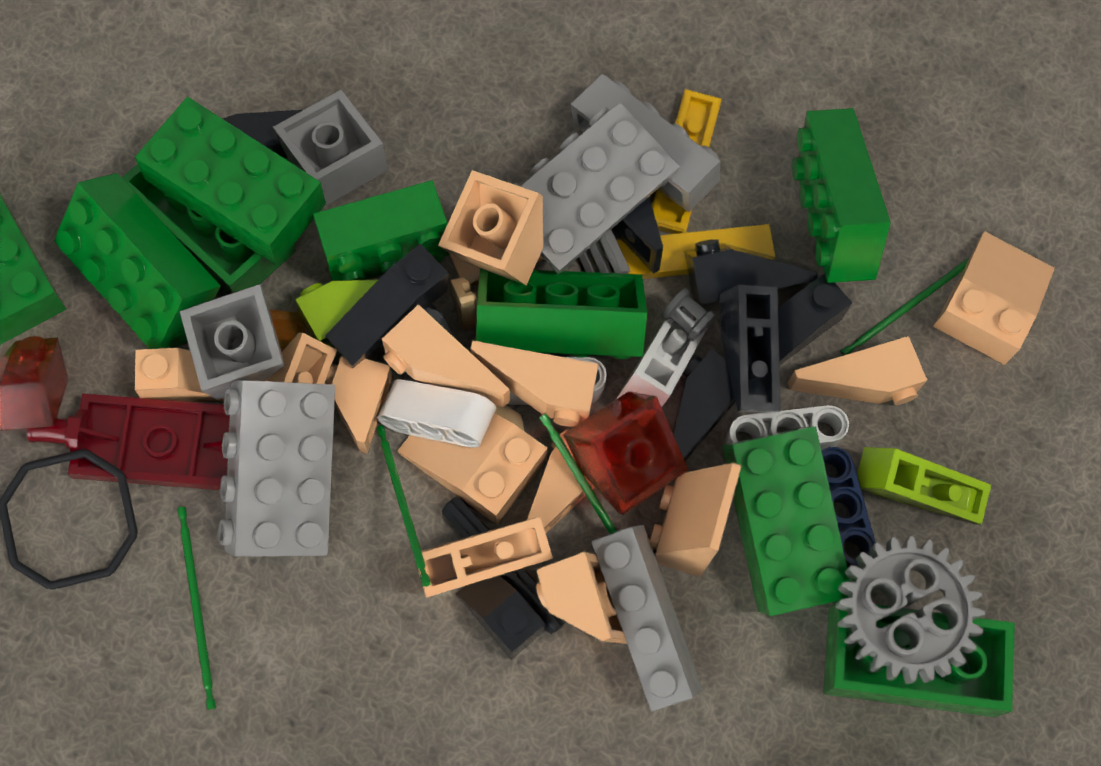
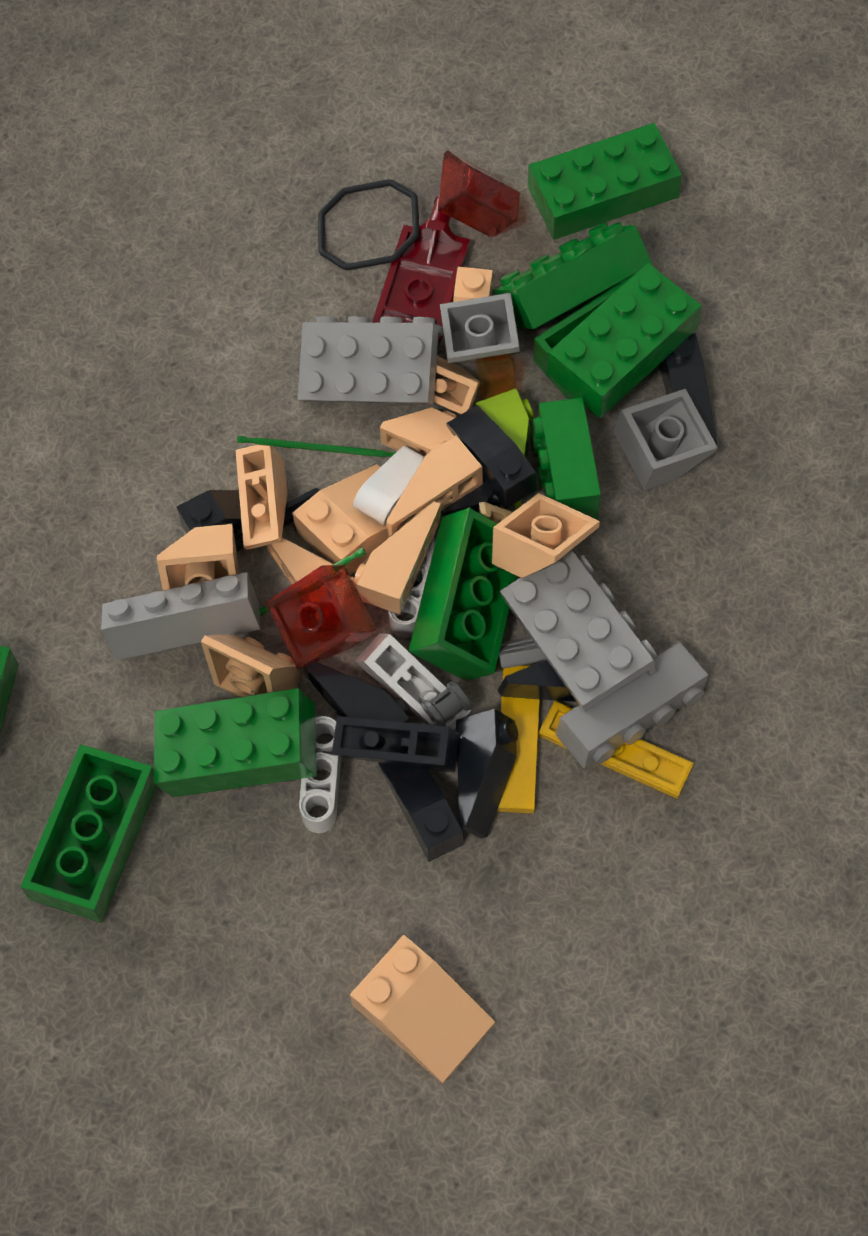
camera: 110 degrees right, 5 degrees down
green piece [177,507,216,710] -> none
light nougat slope [787,336,927,405] -> none
green brick [792,108,891,283] -> none
dark blue beam [822,447,876,569] -> none
light grey gear [836,536,985,684] -> none
green piece [840,258,969,356] -> none
lime slope [857,447,991,525] -> none

